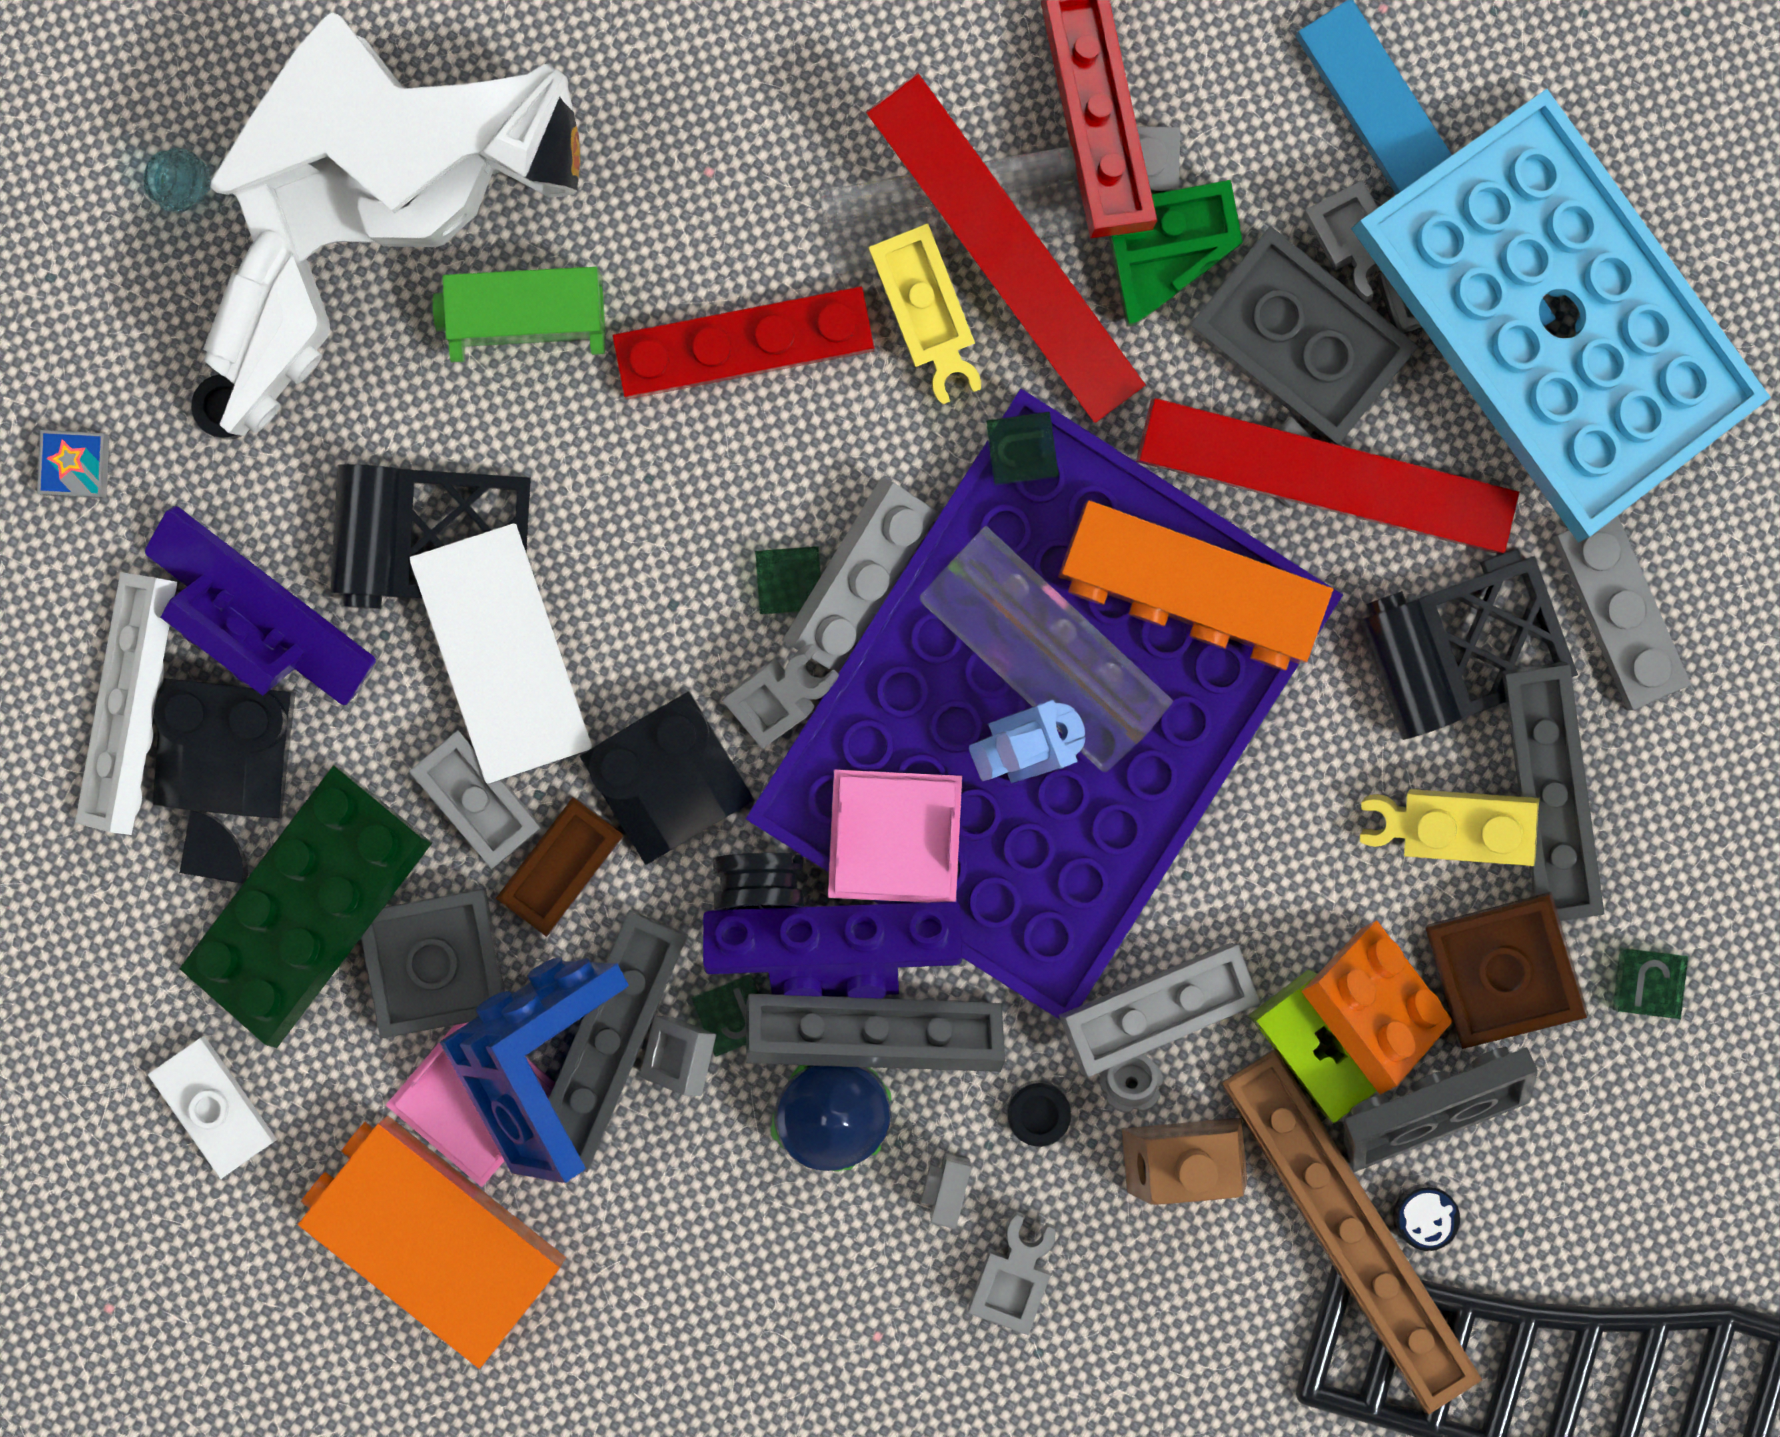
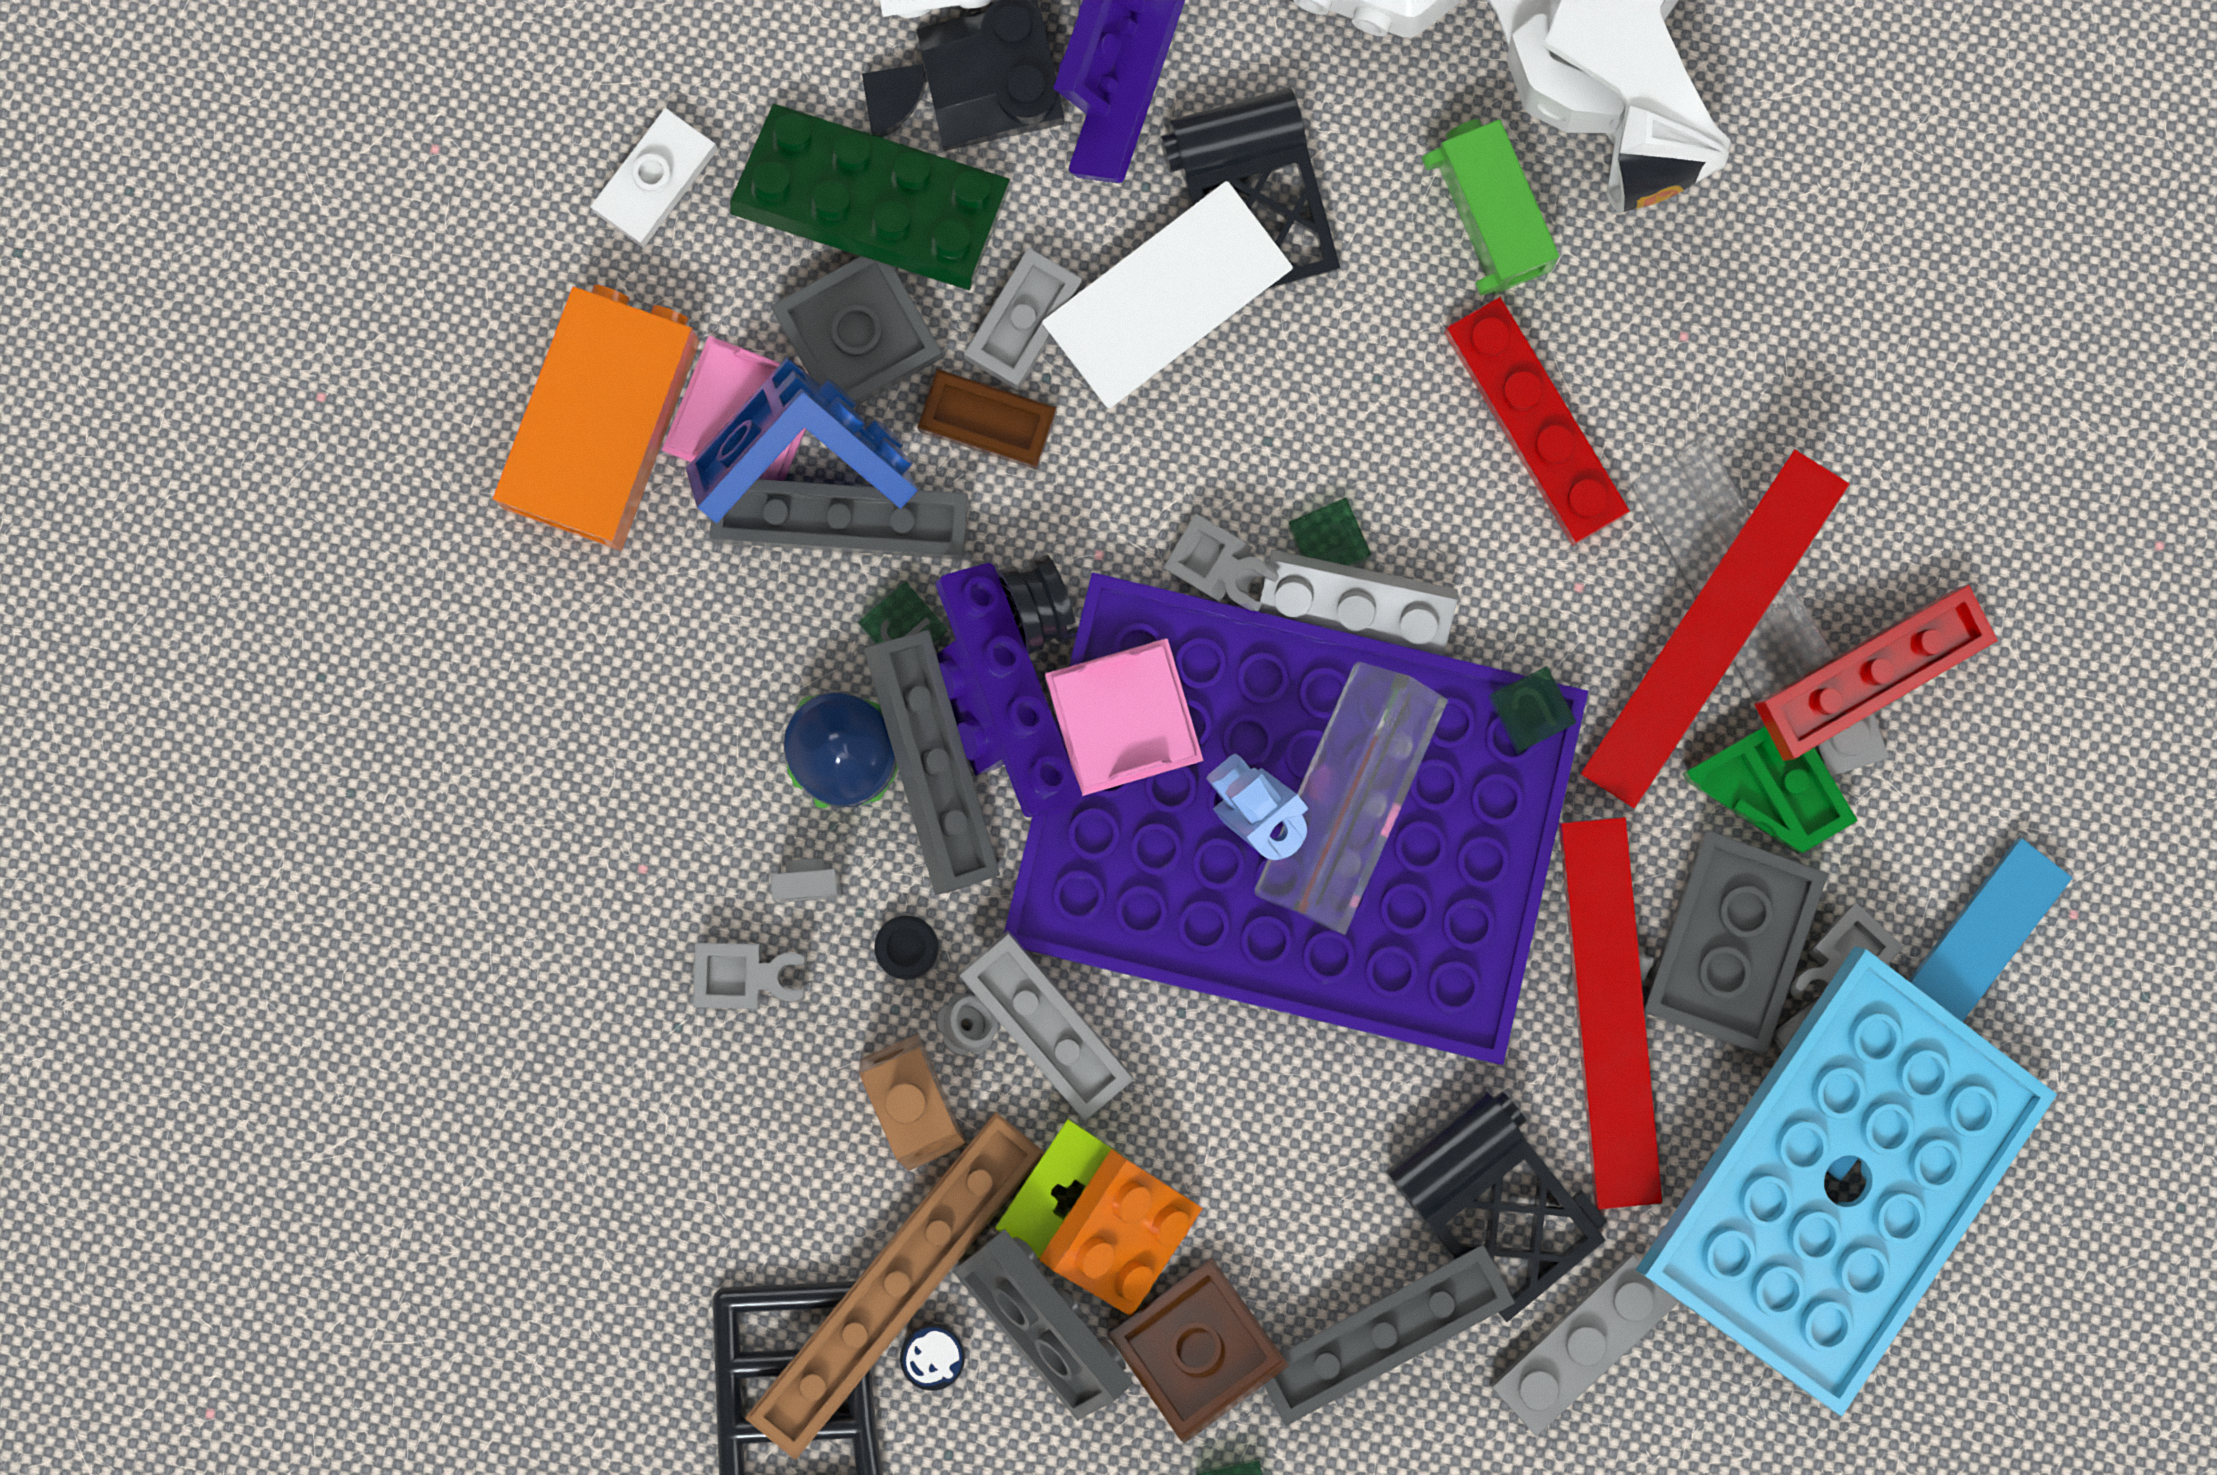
camera: 70 degrees right, 5 degrees down
black slope [579,691,755,865] -> none
light grey plate [640,1016,717,1096] -> none
light yellow plate [868,223,981,404] -> none
orange brick [1058,500,1334,671] -> none
light yellow plate [1360,789,1539,866] -> none

